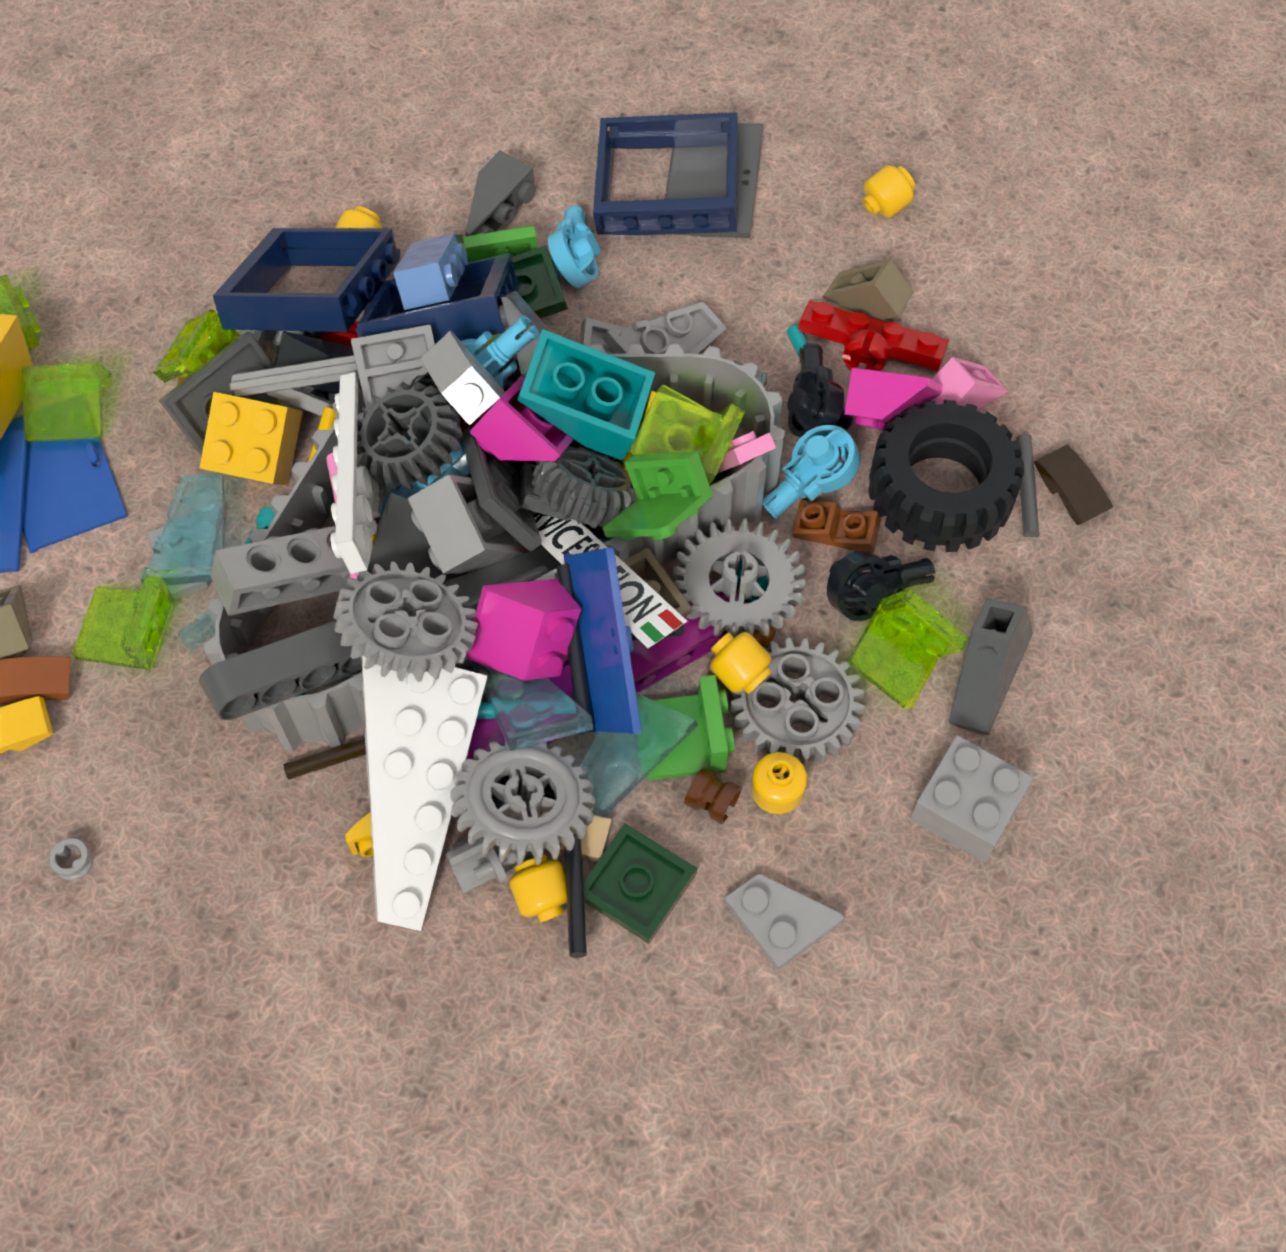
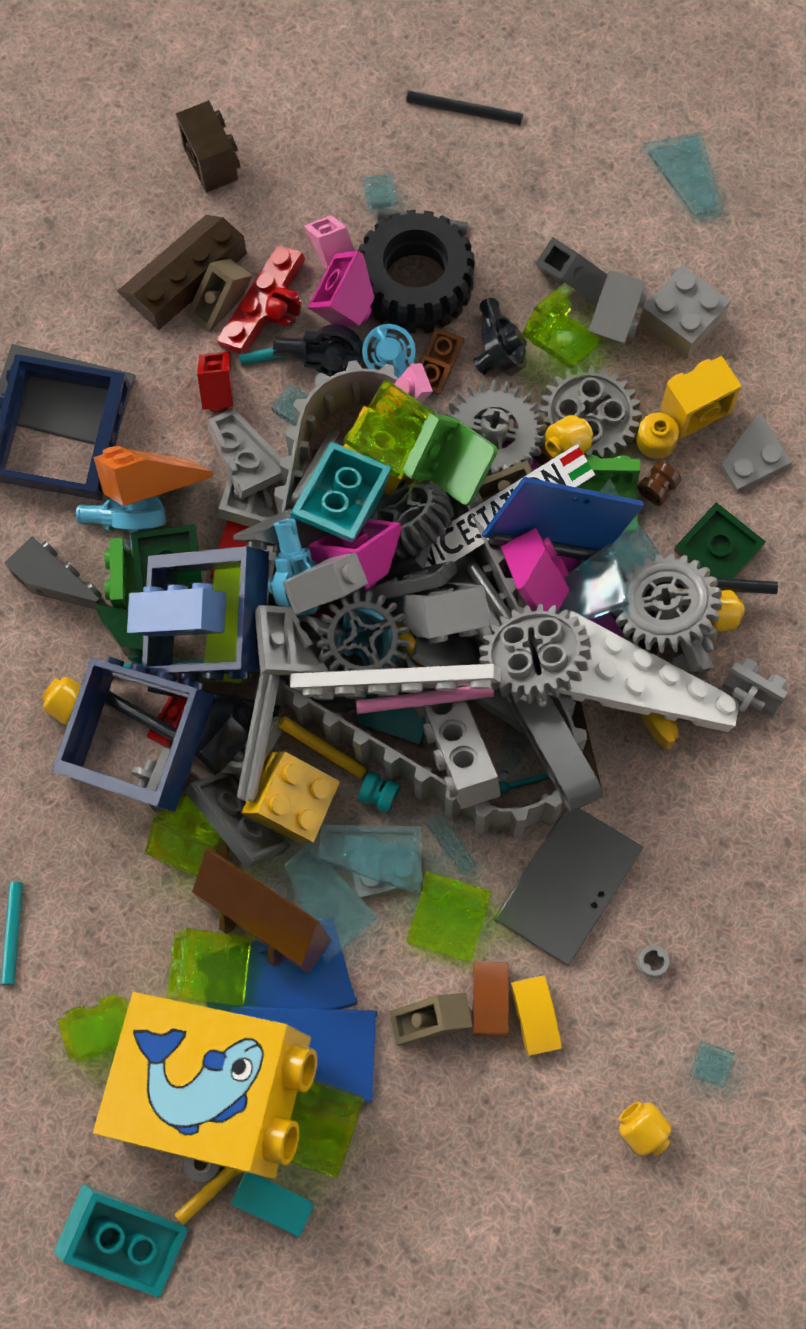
camera: 80 degrees left, 10 degrees up
yellow head [862,165,916,218] -> none
dark brown slope [1034,444,1113,525] -> none
none -> teal bar [1,882,23,985]
none -> orange slope [93,446,213,506]
none -> dark brown slope [117,215,247,330]
none -> dark brown brick [175,100,241,193]
none -> reddish brown piece [192,848,332,975]
none -> red slope [197,351,234,412]
none -> clear light blue wing [284,843,377,964]
none -> clear light blue plate [362,173,397,210]
none -> black bar [406,90,524,125]
none -> dark grey container [493,808,644,966]
none -> light grey brick [588,270,649,343]
none -> clear light blue wing [642,132,723,219]
none -> yellow brick [660,356,742,440]
none -> light grey hips [721,657,788,716]

